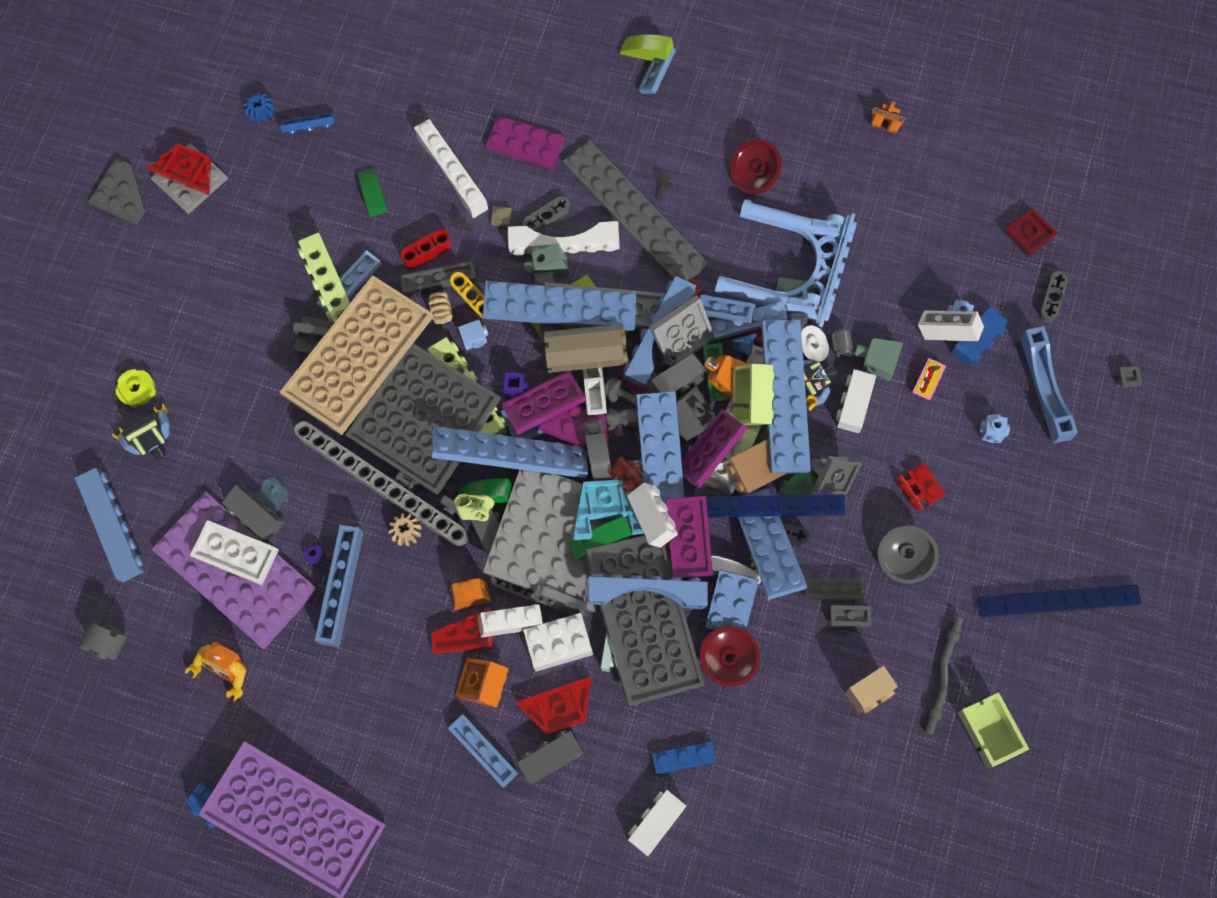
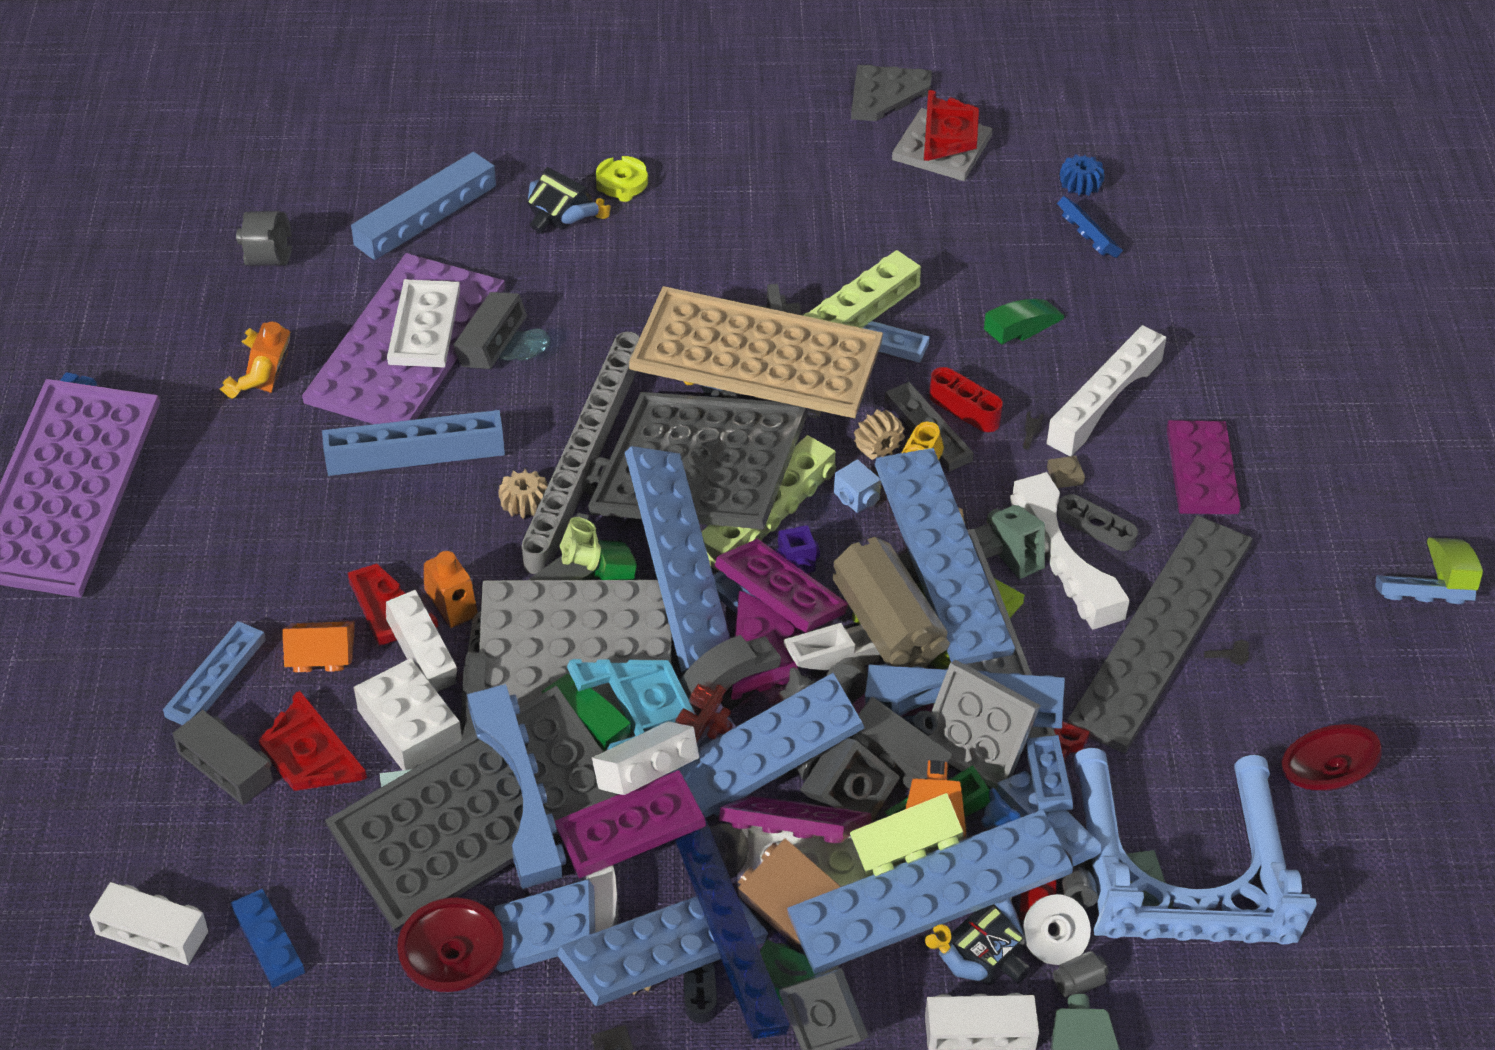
camera: 65 degrees right, 25 degrees down
dark purple plate [303,544,323,564] -> none

